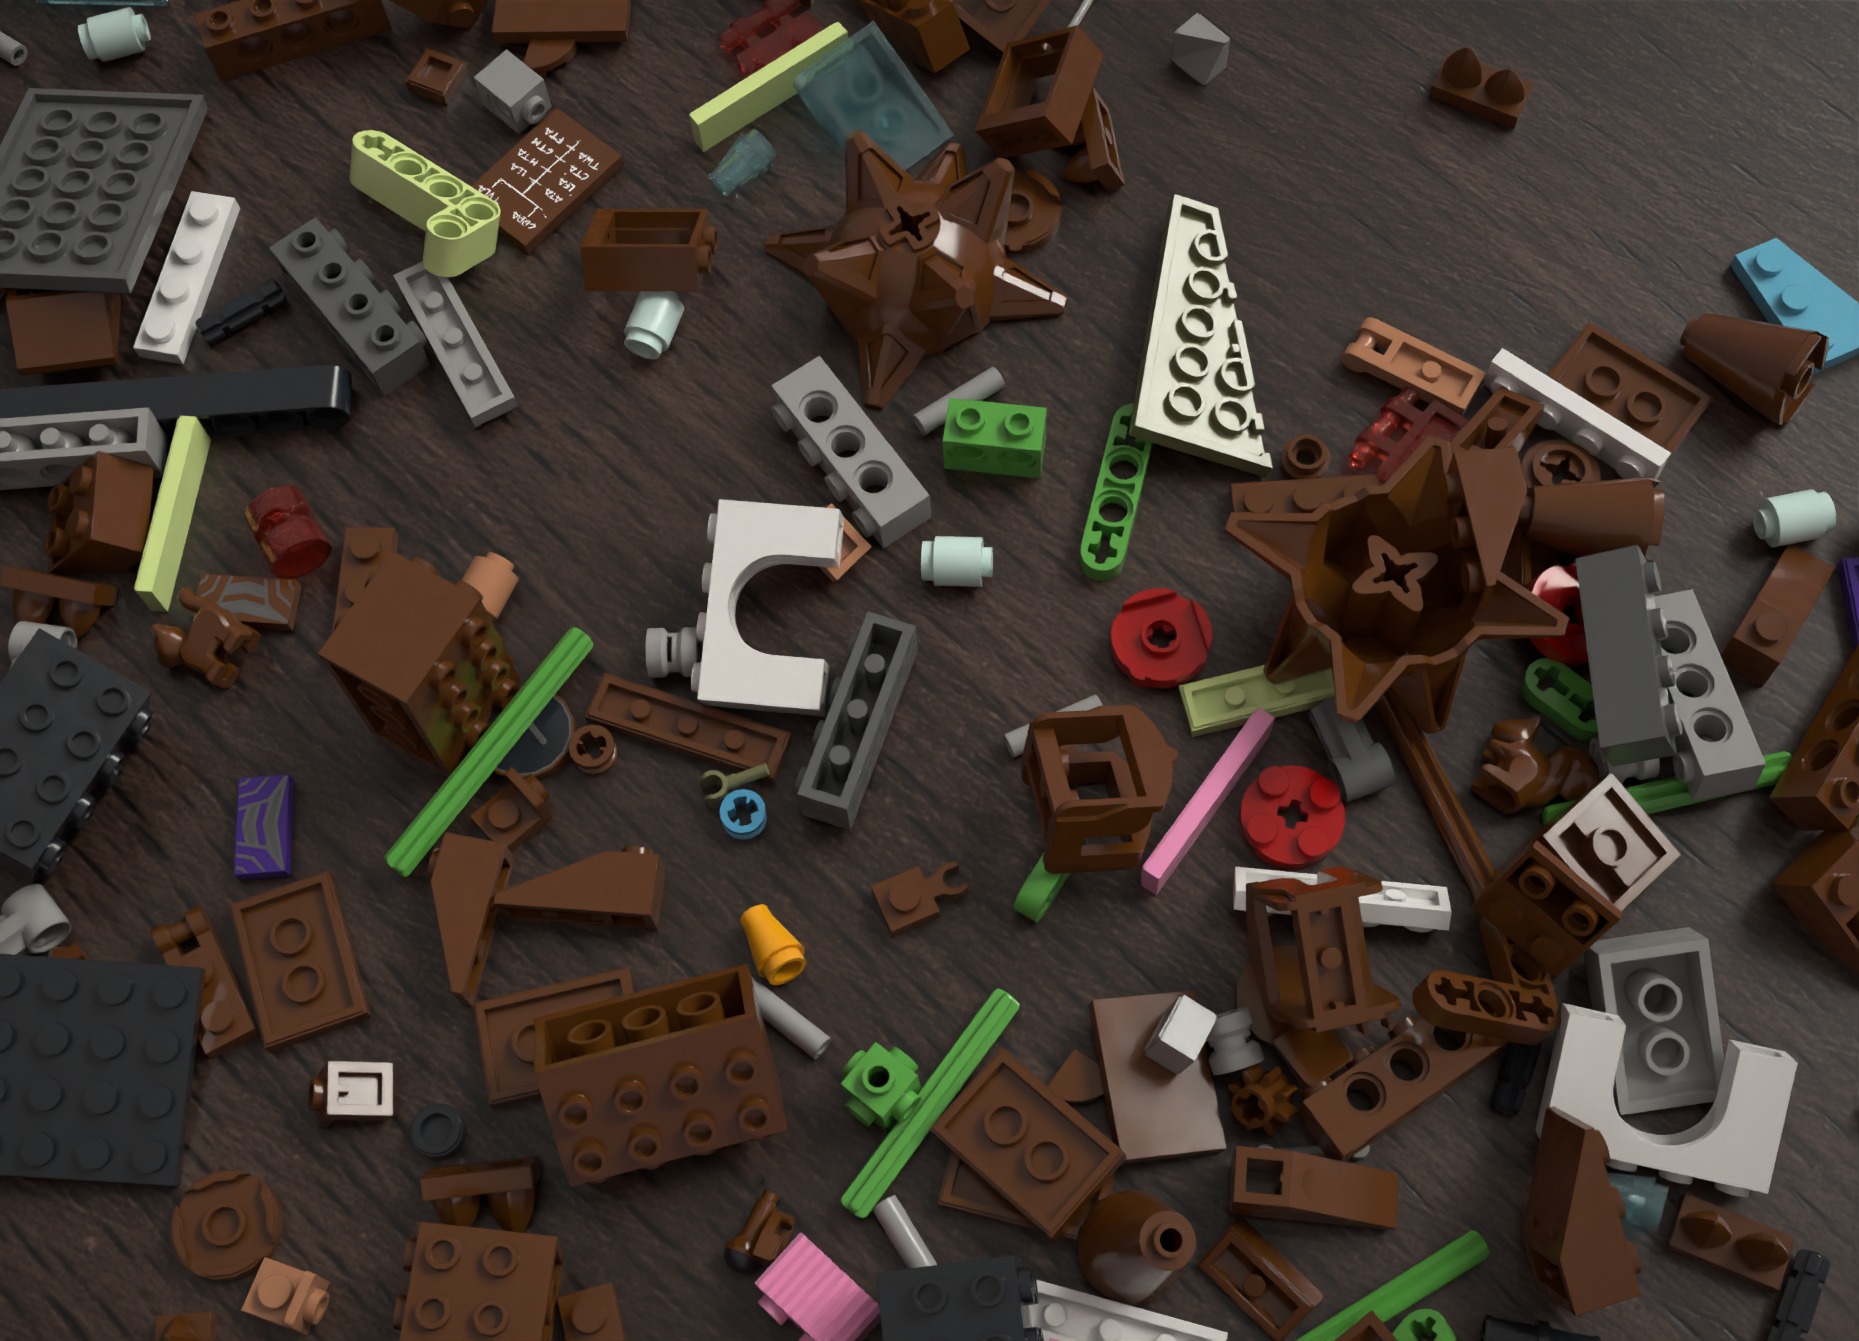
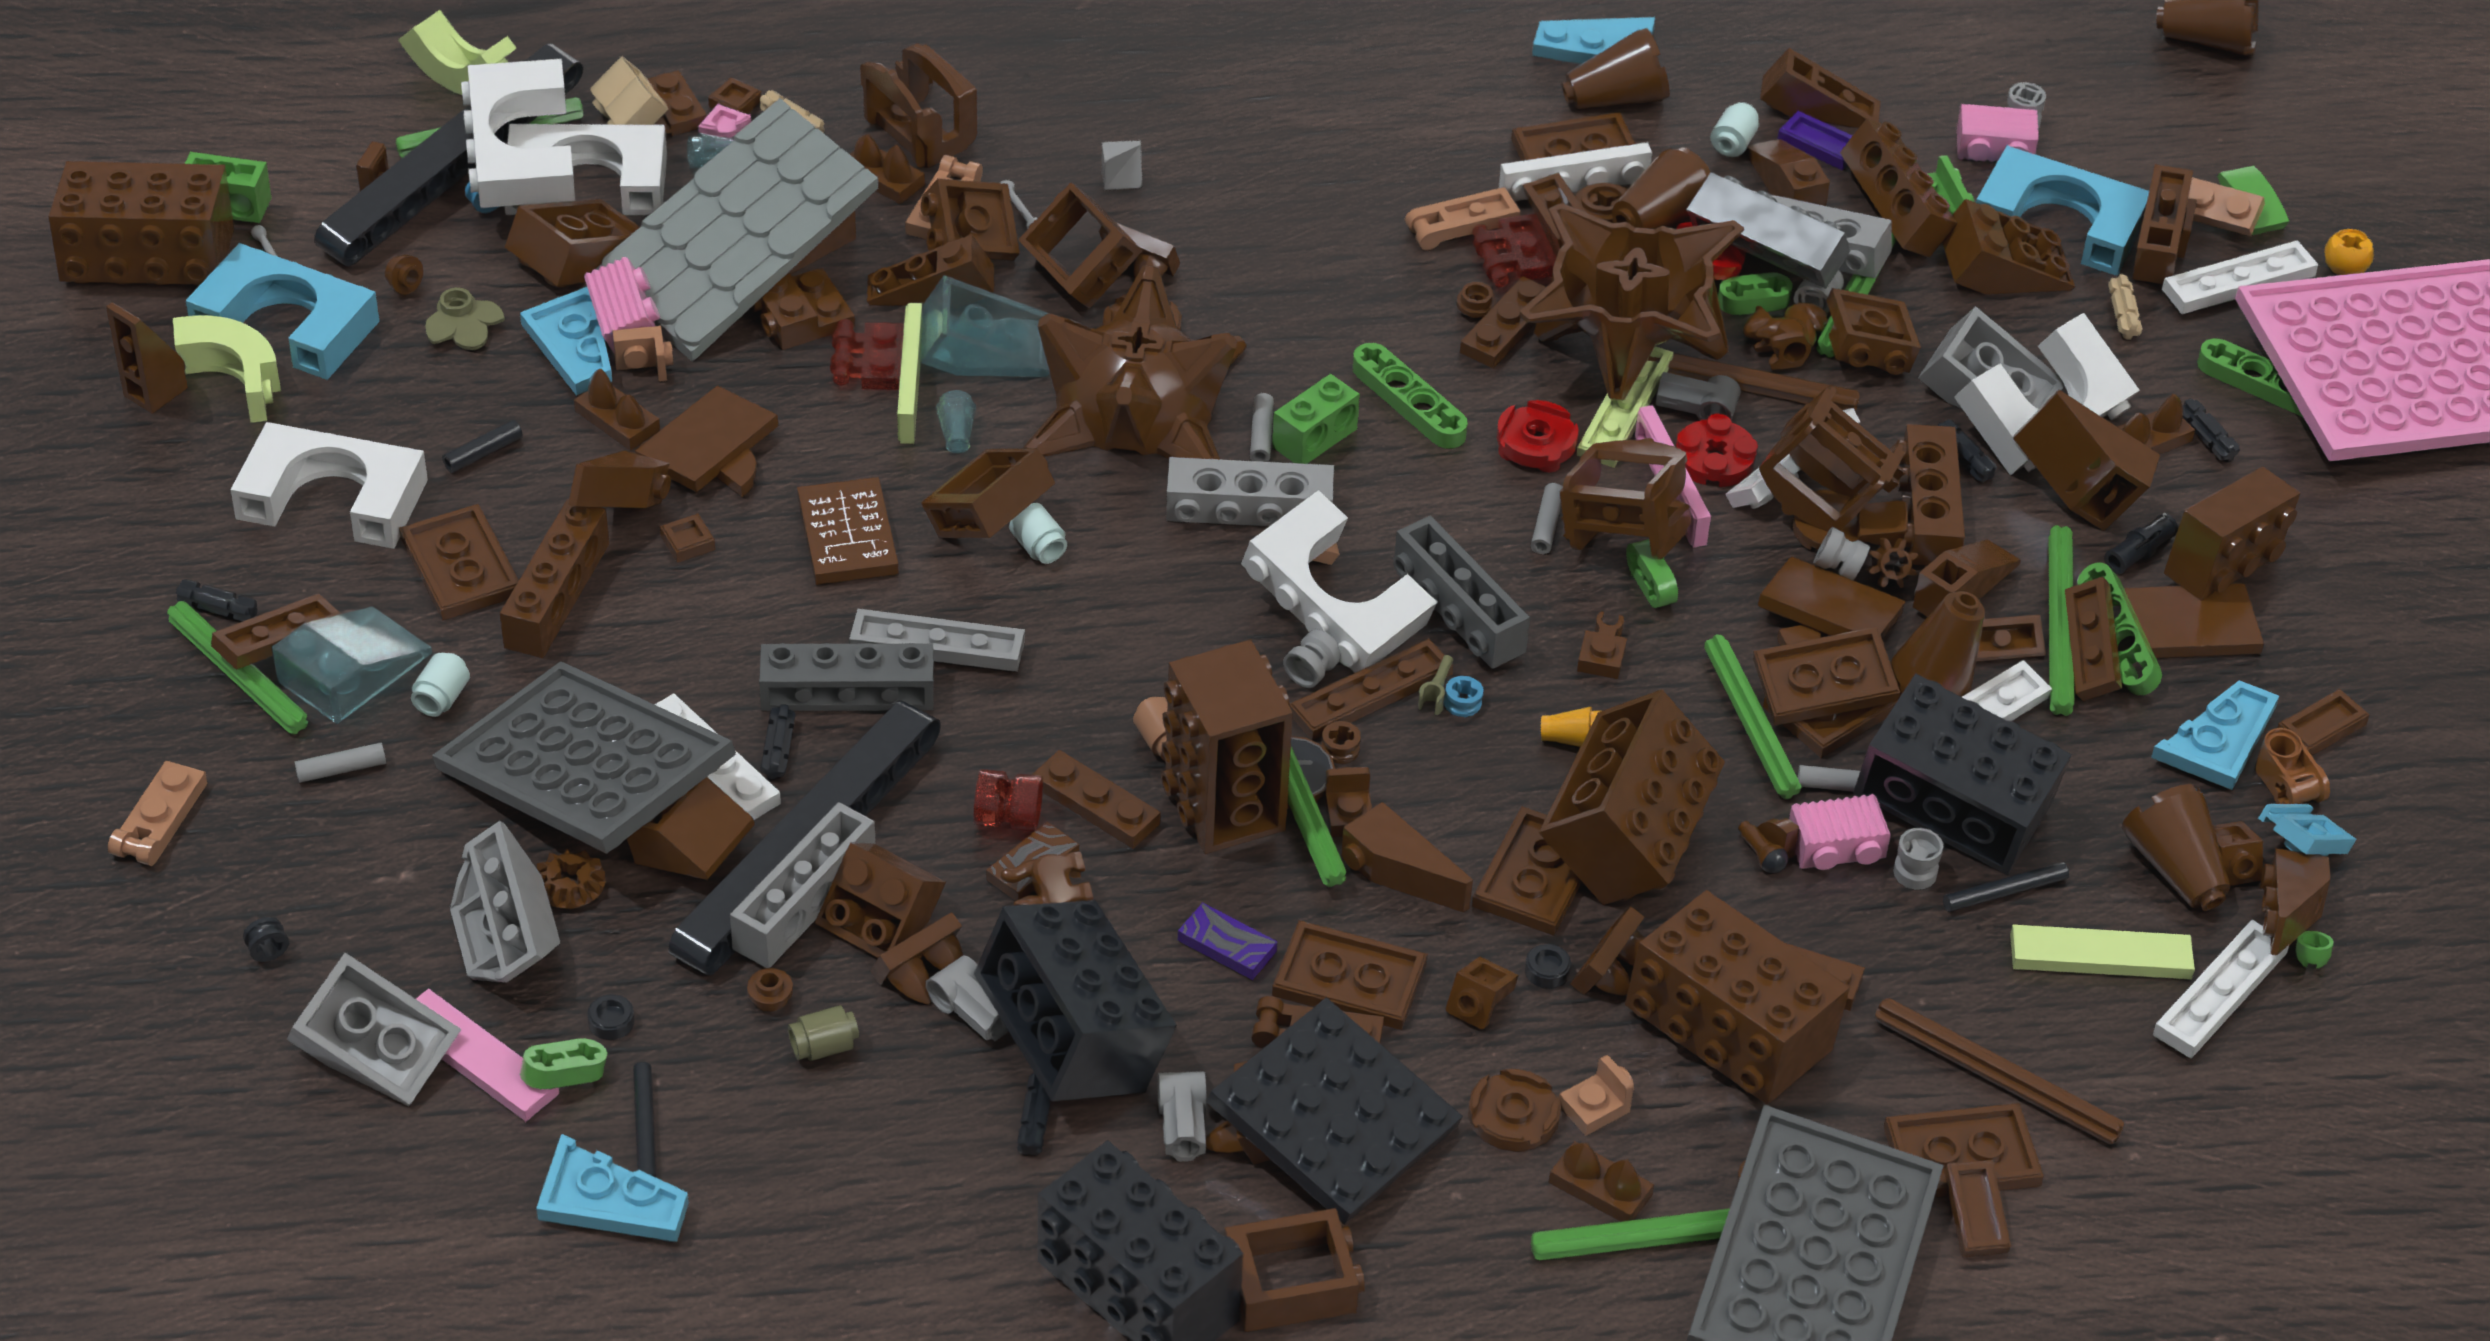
camera: 60 degrees left, 20 degrees down
yellowish green tile [134,415,211,612] -> none
yellowish green beam [349,130,501,277] -> none
light grey brick [473,49,552,135] -> none
reddish brown slope [494,846,666,930] -> none
bright green brick [840,1042,921,1133] -> none
light aqua brick [921,536,993,587] -> none
wing [1128,194,1273,478] -> none
slope [1144,995,1216,1074] -> none
reddish brown beam [1412,917,1561,1045] -> none
reddish brown tile [1429,46,1534,129] -> none
reddish brown slope [1440,447,1527,614] -> none
reddish brown slope [1471,840,1624,978] -> none

